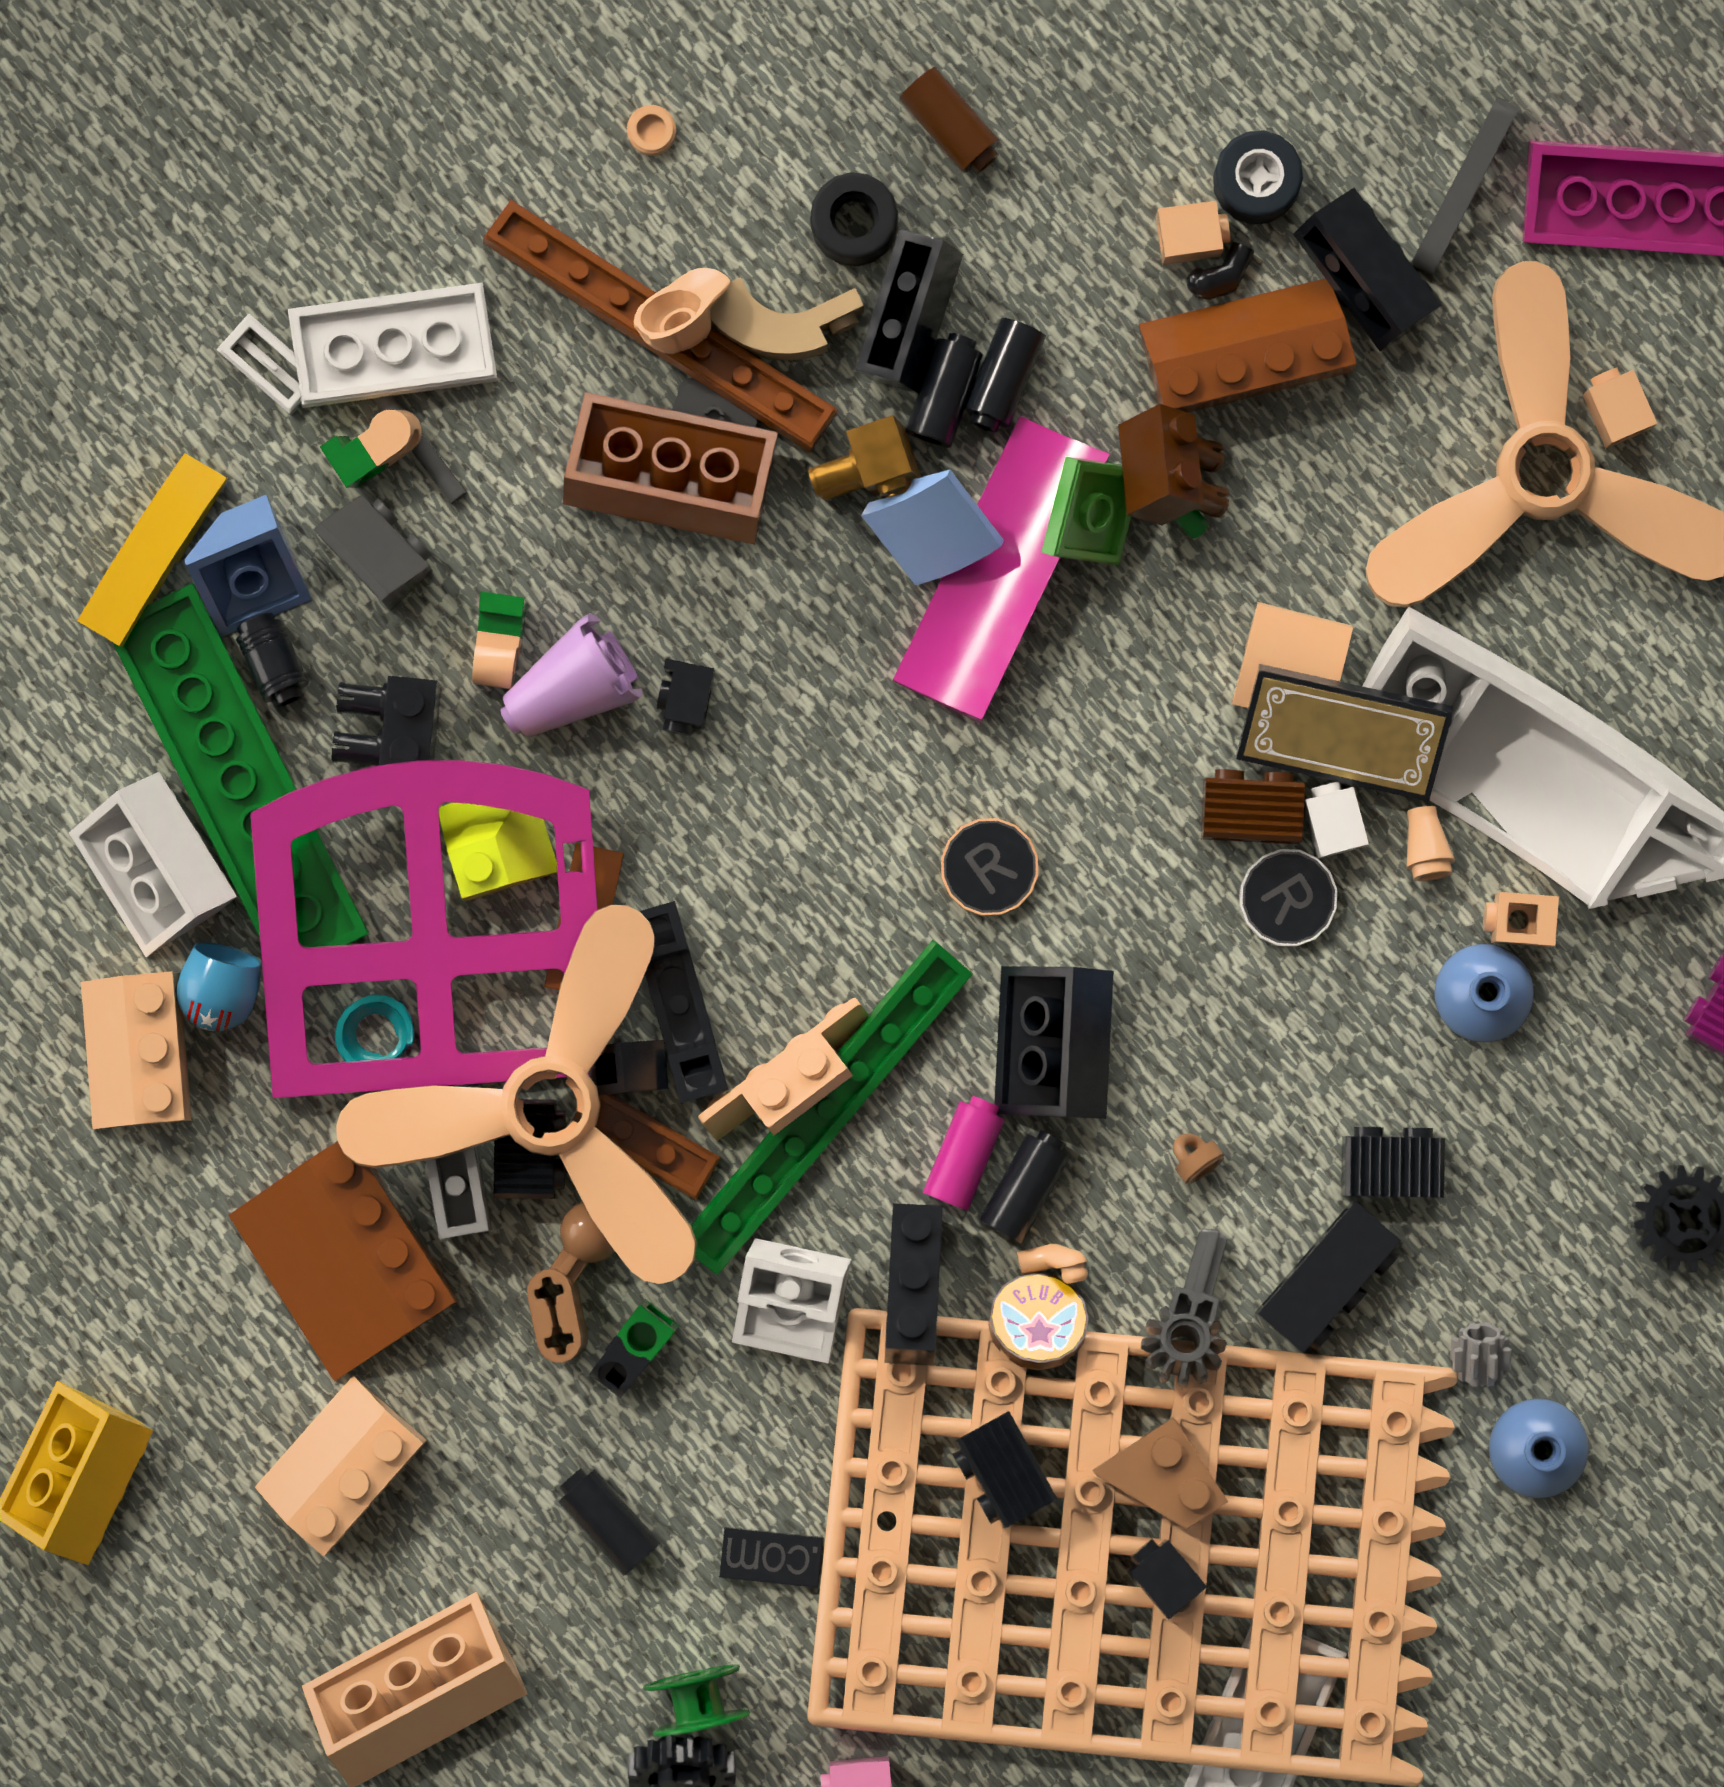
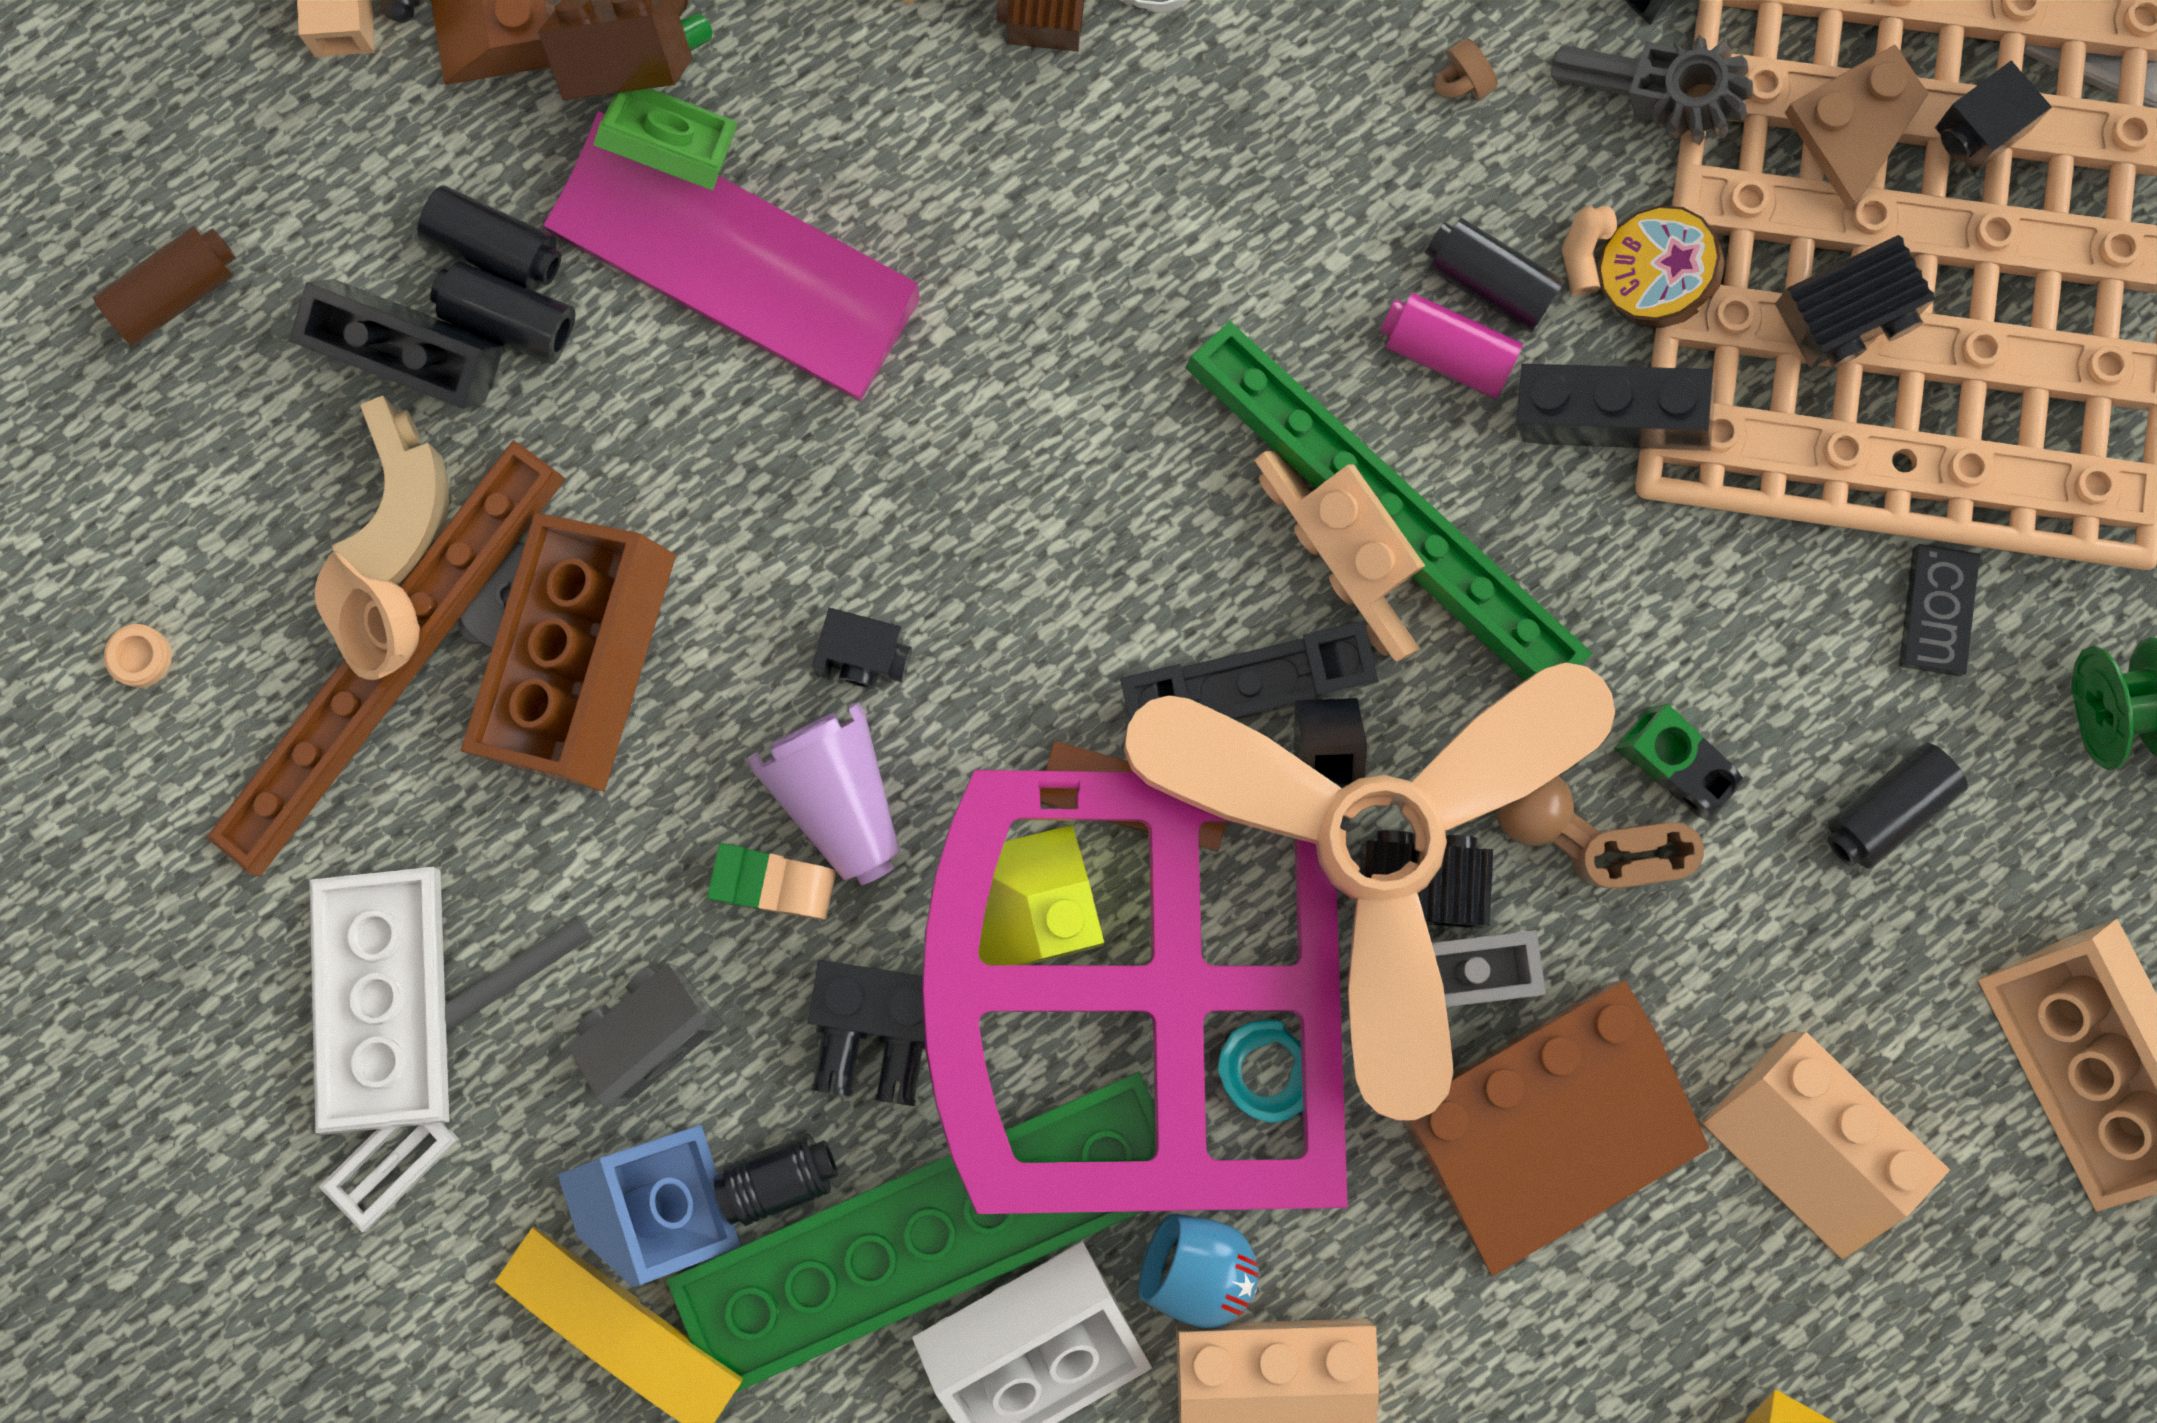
camera: 90 degrees left, 5 degrees down
leg [320,410,422,488] -> none
dark orange tile [570,1095,721,1200] -> none
white brick [732,1238,851,1364] -> none
pearl gold brick [808,415,921,501] -> none
black tyre [810,172,898,266] -> none
light blue slope [861,470,1004,585] -> none
black tile [941,818,1038,916] -> none
black slope [994,966,1114,1119] -> none

